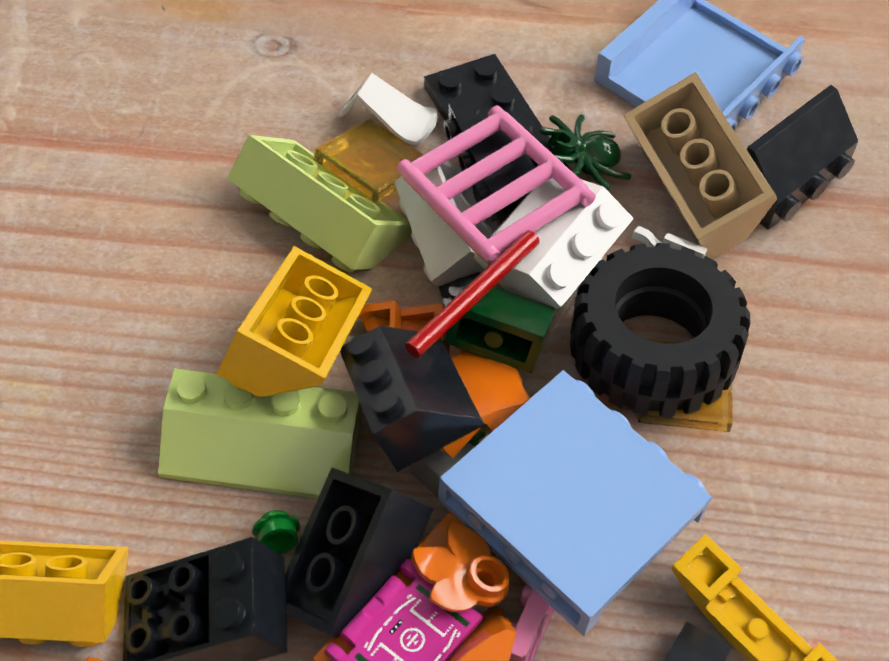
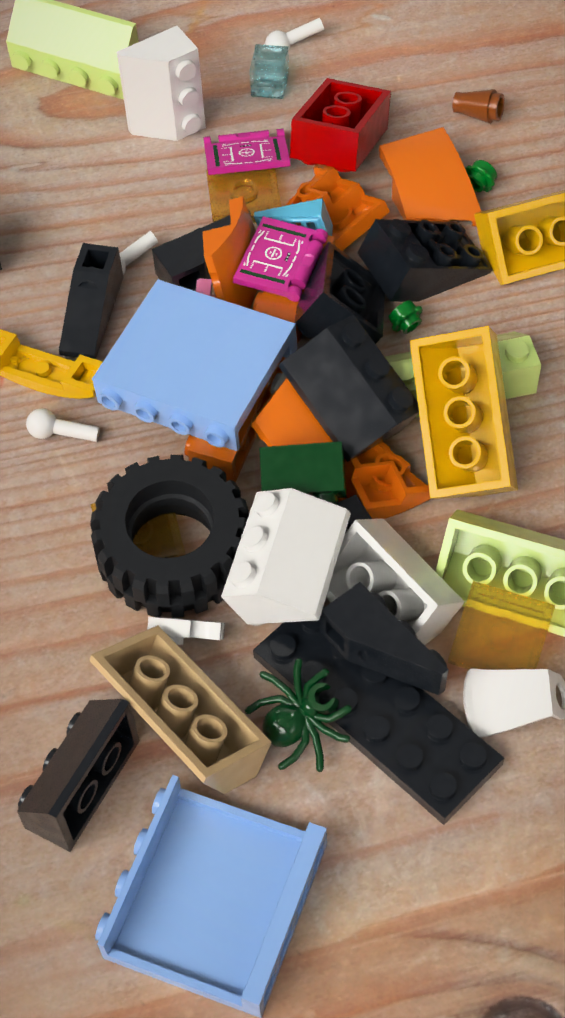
camera: 165 degrees right, 0 degrees up
bright pink bar [396,106,596,265] -> none
red bar [405,230,540,358] -> none
orange plate [411,521,509,612] -> none
none -> white bar [26,408,100,442]

